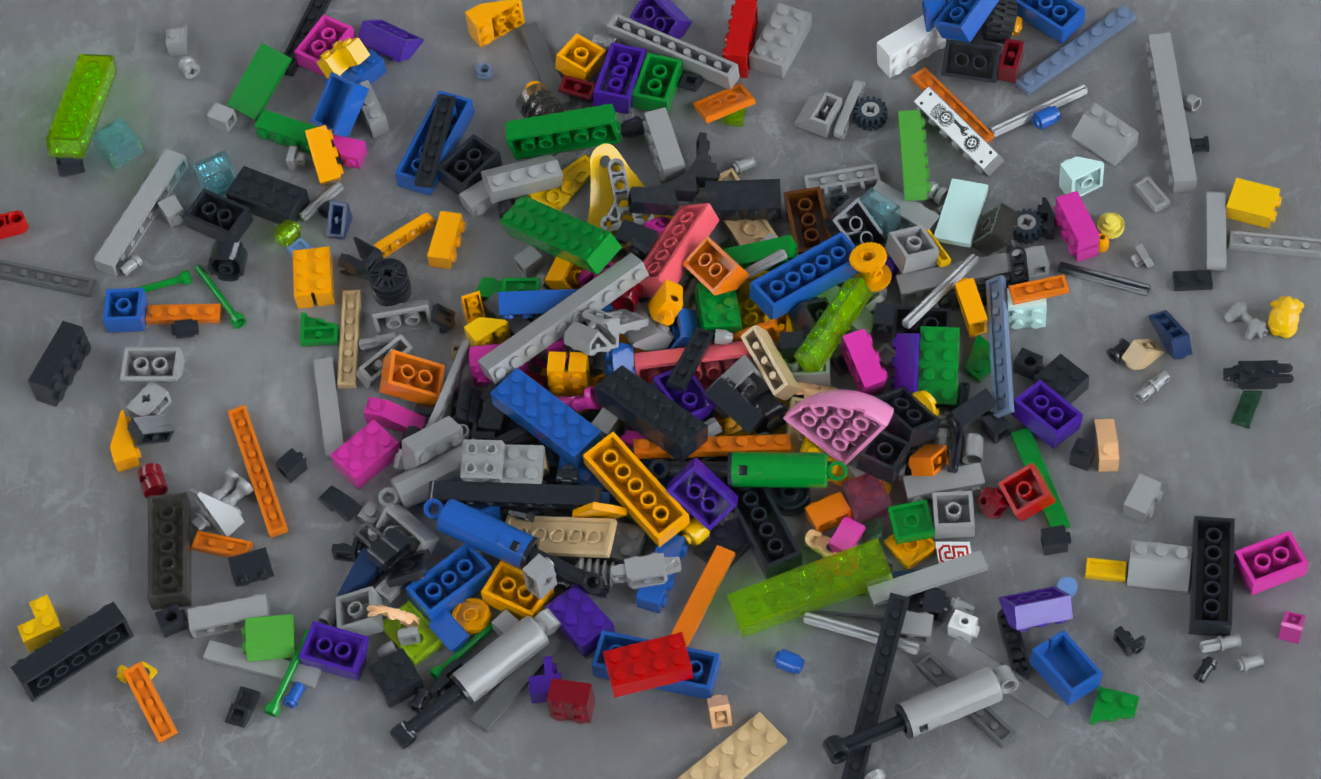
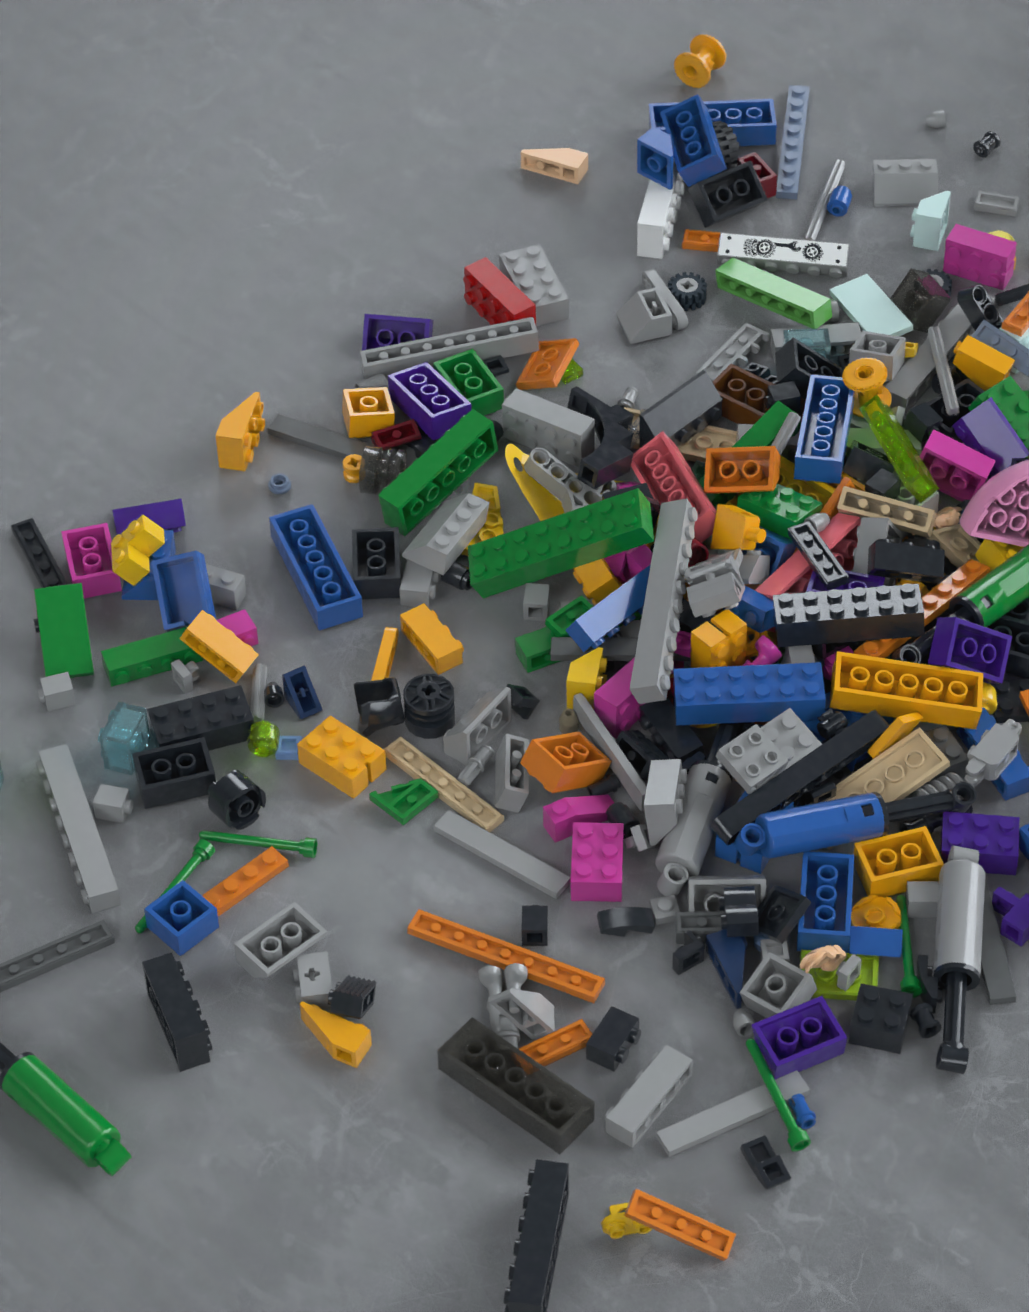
camera: 50 degrees left, 10 degrees down
yellow brick [17,594,64,653] -> none
light grey pin [119,254,143,276] -> none
dark red wheel [137,463,168,499] -> none
black brick [155,604,188,638] -> none
black brick [171,318,199,339] -> none
bright green brick [242,614,296,662] -> none
light grey hose [377,640,398,659] -> none
black tile [414,95,456,188] -> none
light orange slope [460,291,485,324] -> none
light grey brick [522,554,557,600] -> none
black slope [1037,197,1054,240] -> none
light grey brick [1145,33,1197,193] -> none
none -> black brick [764,381,801,413]

